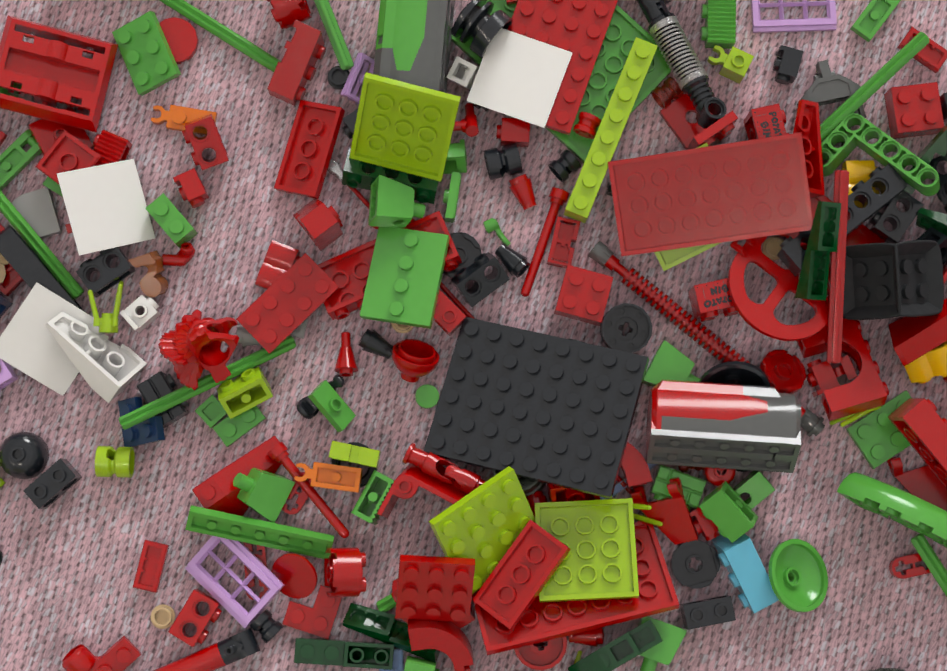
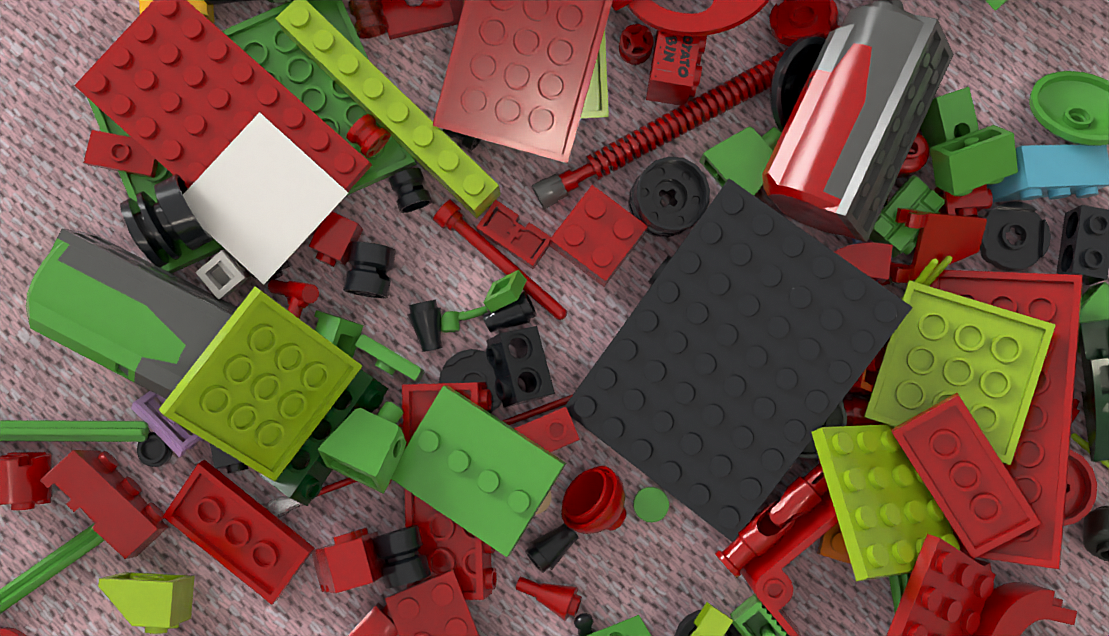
camera: 65 degrees left, 0 degrees up
red cone [509,174,537,210] -> none
none -> lime slope [98,572,195,634]
none -> black wheel [372,525,431,588]
none -> black cone [407,299,443,352]
none -> bright green tile [483,270,527,313]
none -> red wheel [619,24,653,65]

